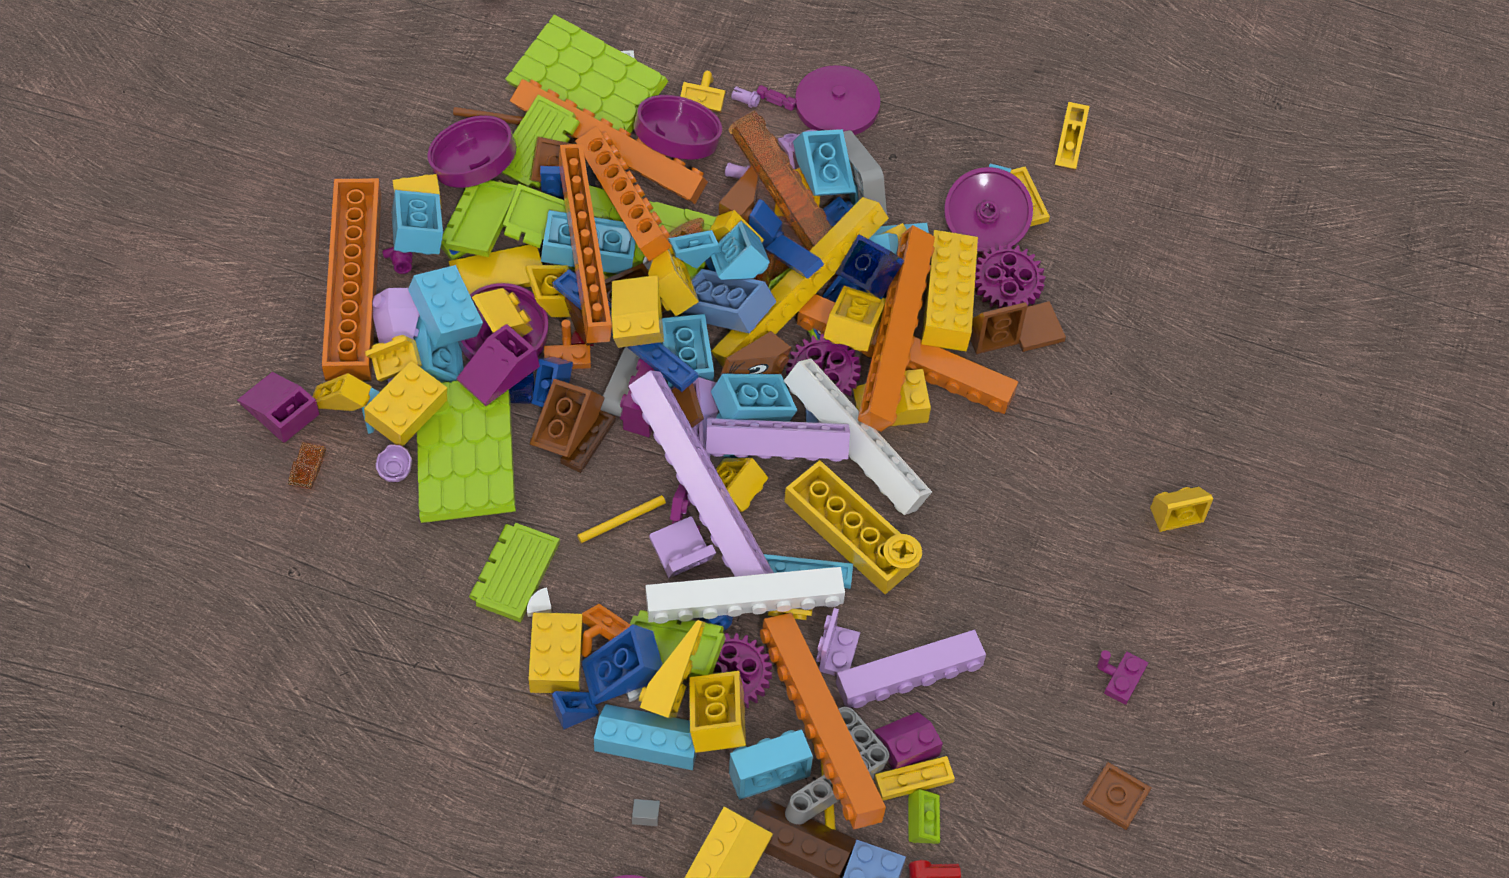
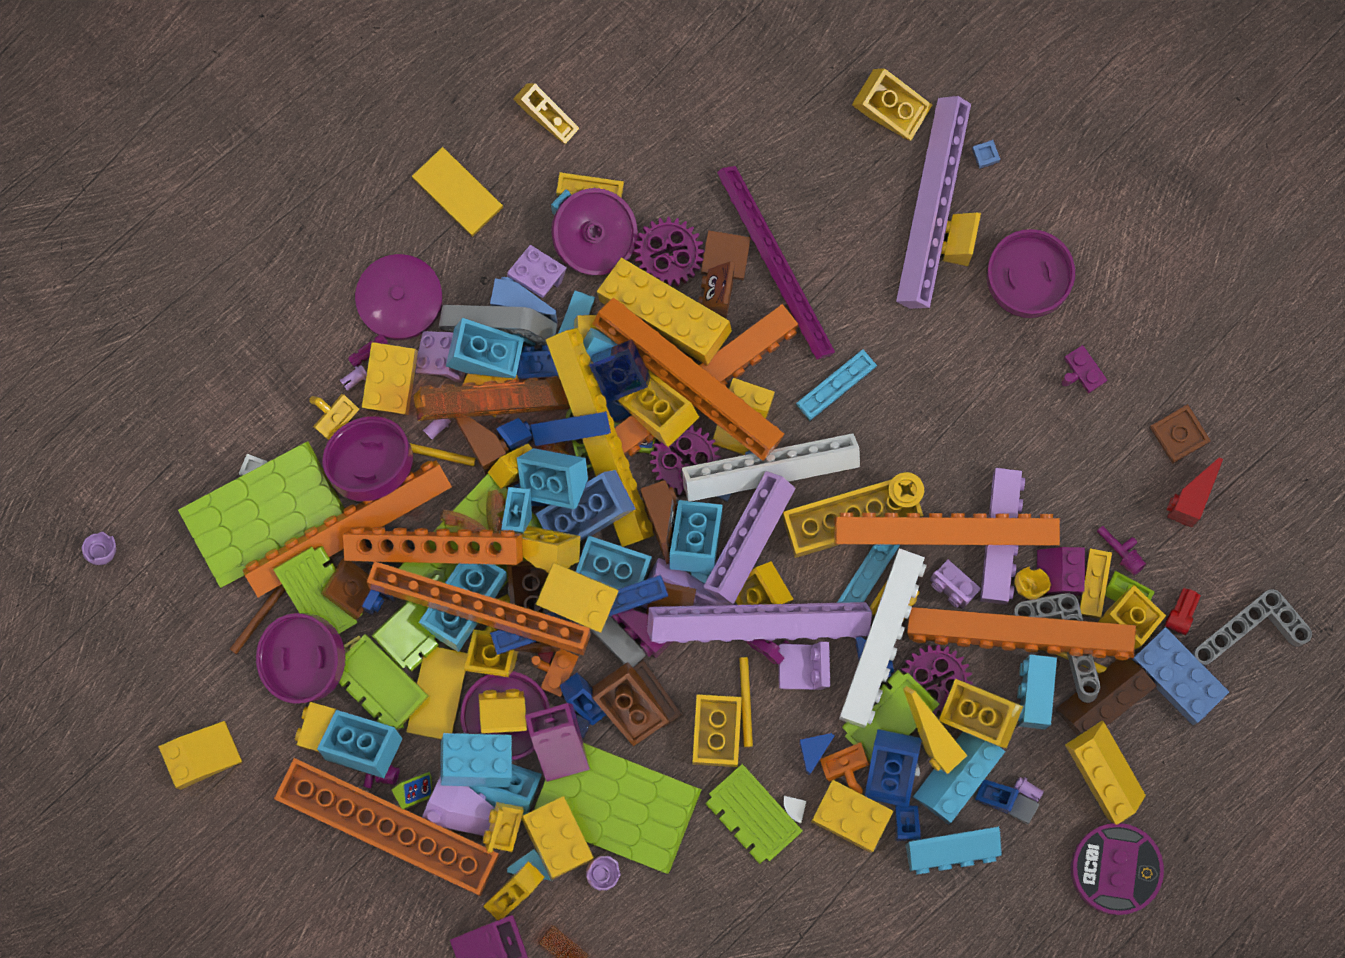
camera: 60 degrees left, 20 degrees up
none -> yellow slope [158,721,242,790]
none -> yellow brick [362,342,418,415]
none -> slope [392,772,433,809]
none -> yellow bar [410,443,476,467]
none -> yellow tile [412,147,503,237]
none -> clear orange slope [439,509,486,533]
none -> medium blue slope [490,277,558,324]
none -> lavender bracket [507,245,567,298]
none -> yellow brick [692,694,742,767]
none -> magenta plate [717,166,835,360]
none -> medium azure tile [796,349,877,421]
none -> blue slope [799,733,835,775]
none -> orange brick [834,513,1060,546]
none -> yellow slope [852,68,932,141]
none -> lavender brick [896,96,971,309]
none -> medium azure slope [905,827,1001,875]
none -> medium blue plate [972,140,1000,169]
none -> blue slope [975,779,1019,814]
none -> magenta piece [986,229,1075,318]
none -> lavender pin [1013,777,1044,802]
none -> yellow hair [1014,567,1051,600]
none -> magenta piece [1097,526,1146,576]
none -> yellow slope [1098,585,1166,649]
none -> red slope [1166,457,1223,527]

